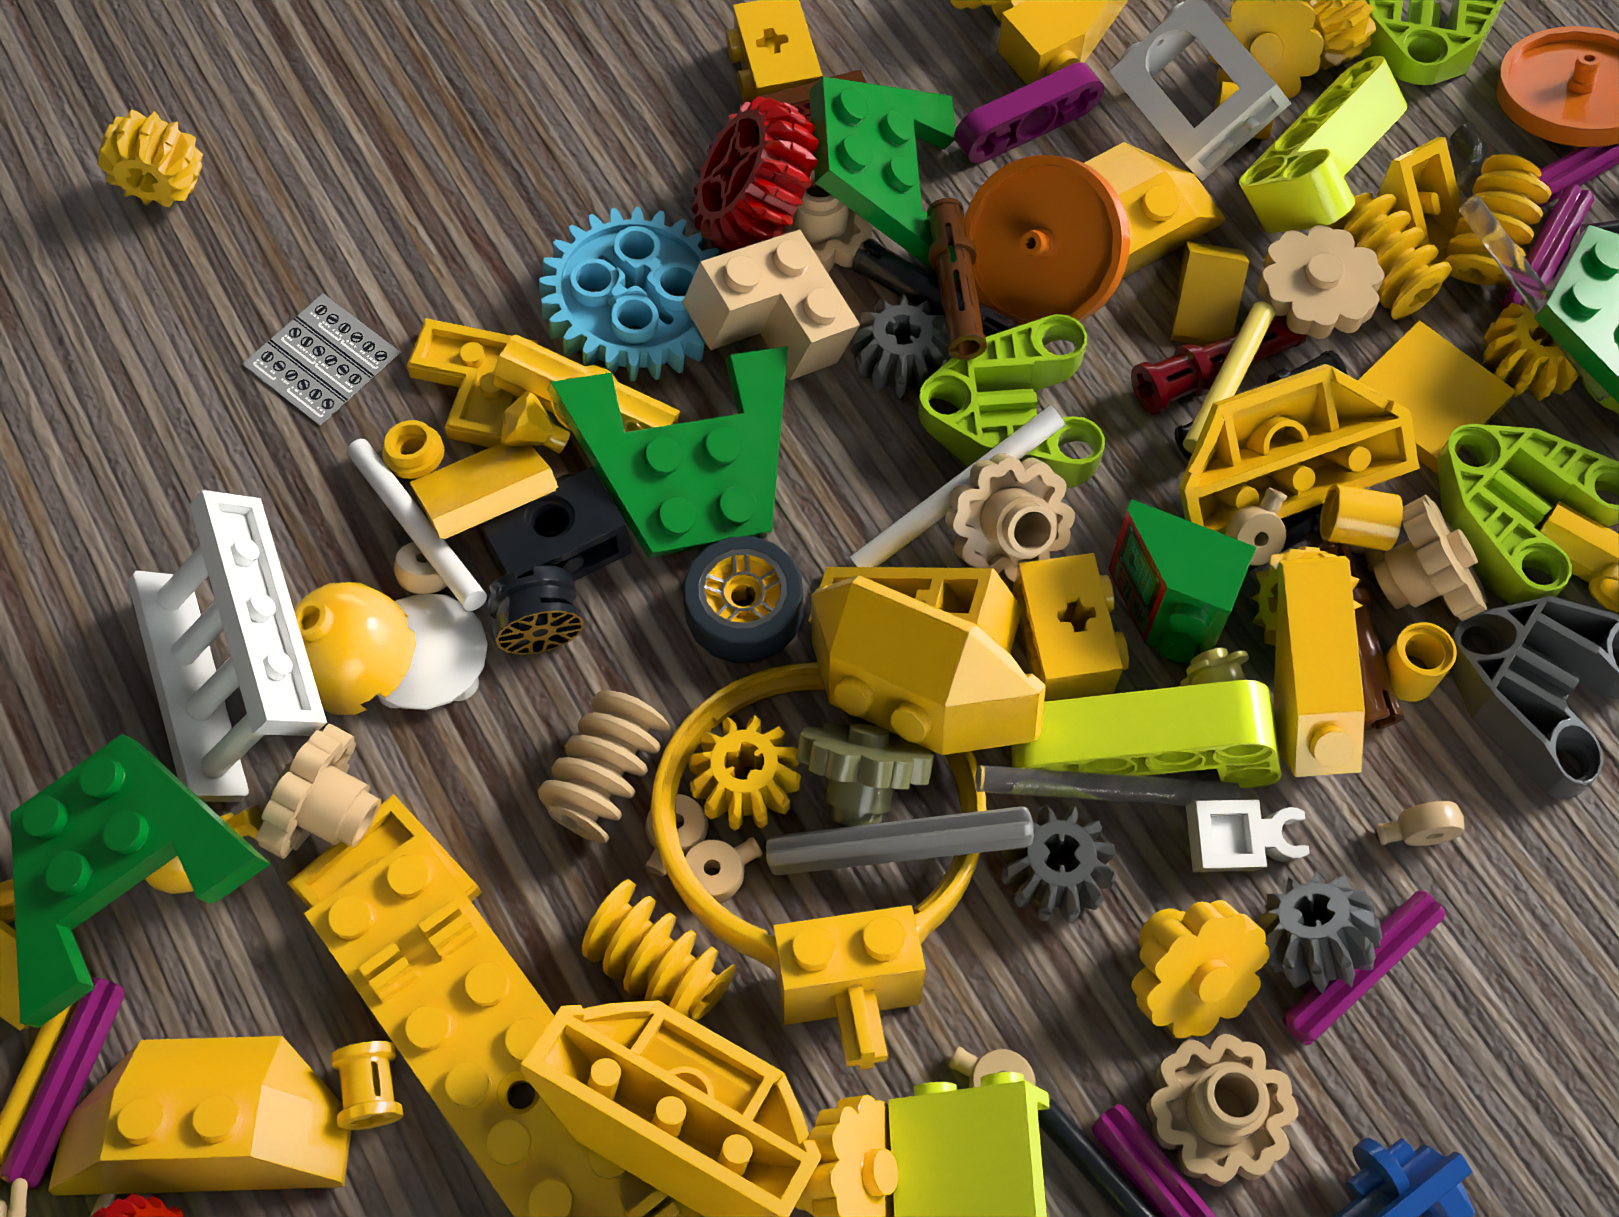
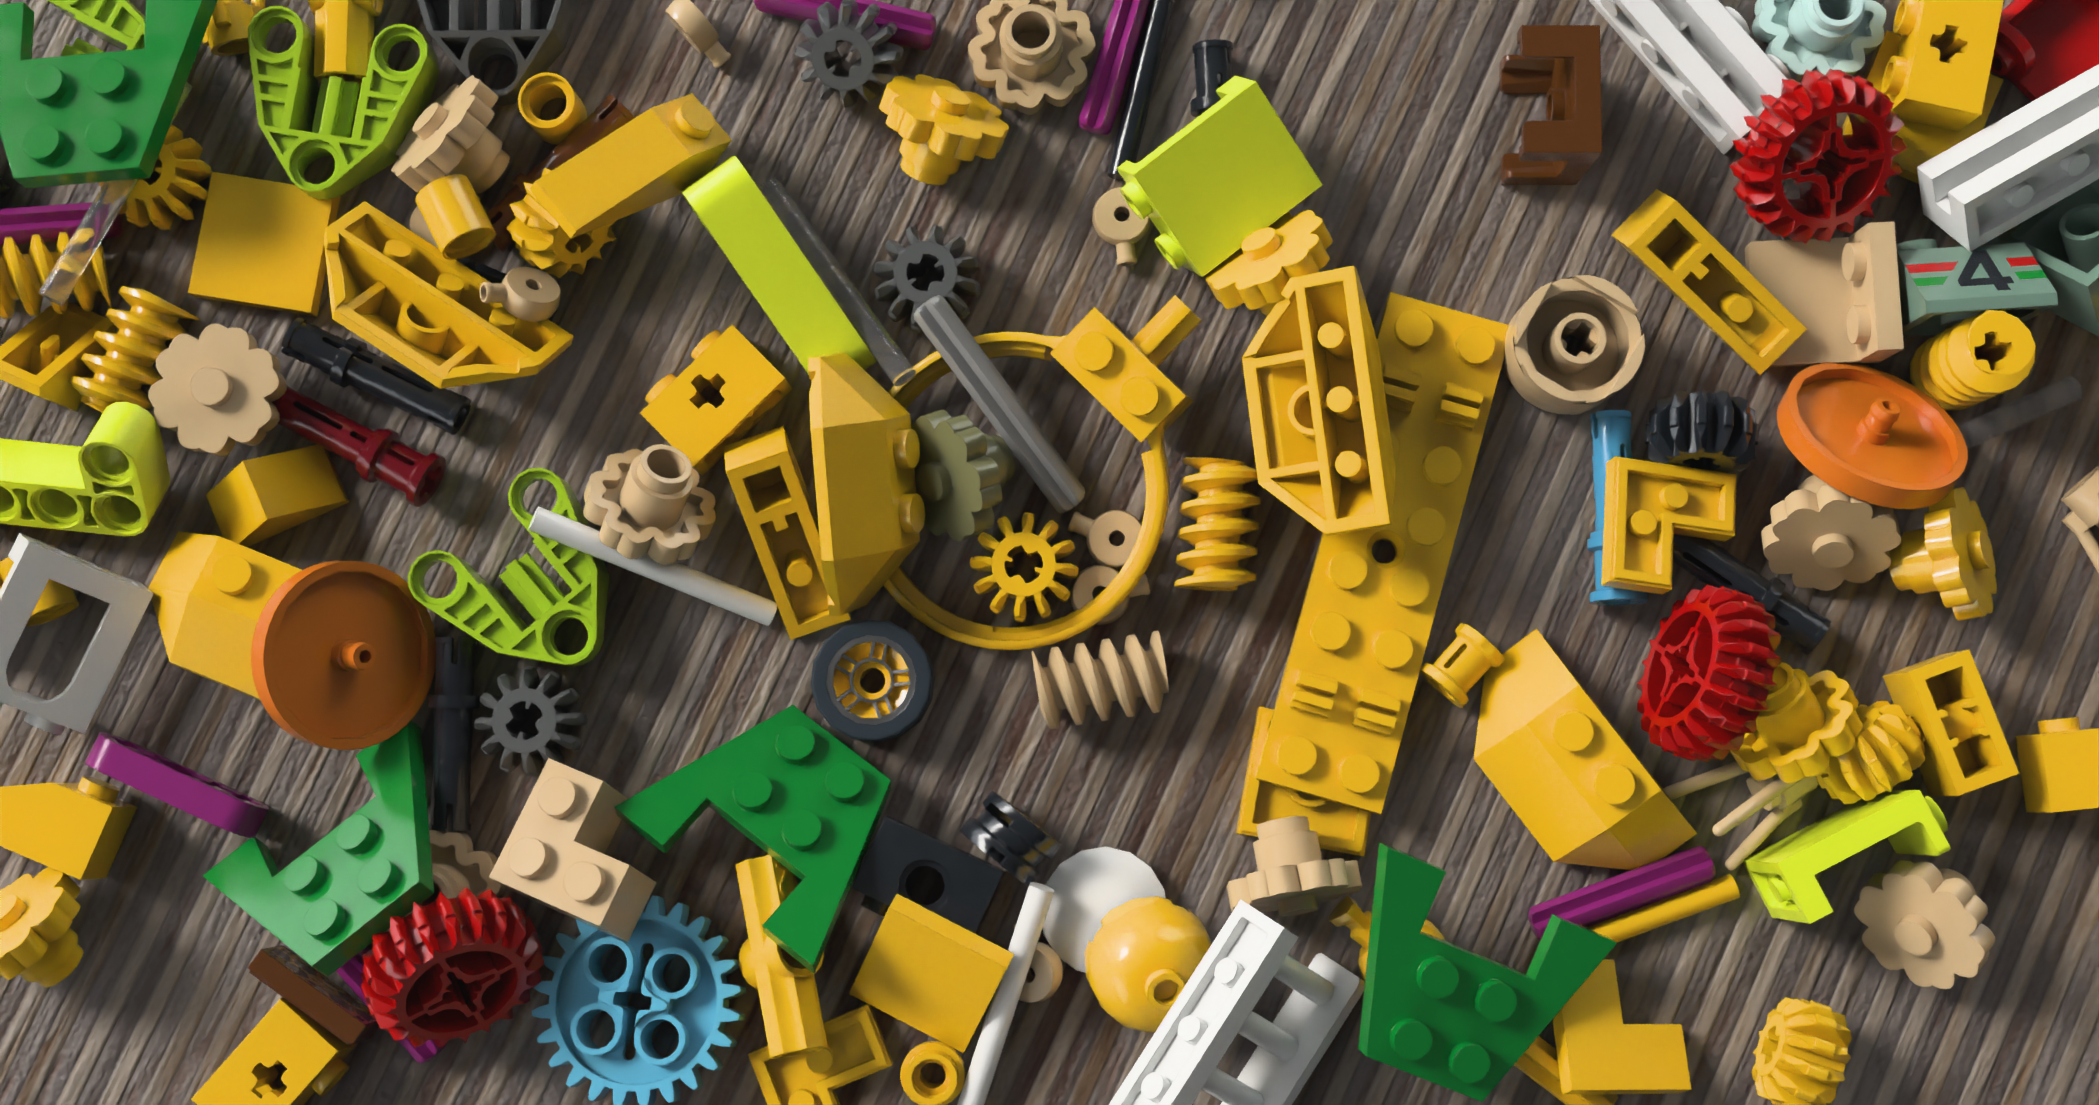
camera: 120 degrees left, 20 degrees up
yellow rock [500,391,570,454] -> none
reddish brown pin [927,198,987,360] -> none
green slope [1108,499,1257,664] -> none
light yellow plate [1180,648,1249,686] -> none
light yellow bar [1183,301,1276,453] -> none
white plate [1186,800,1310,872] -> none

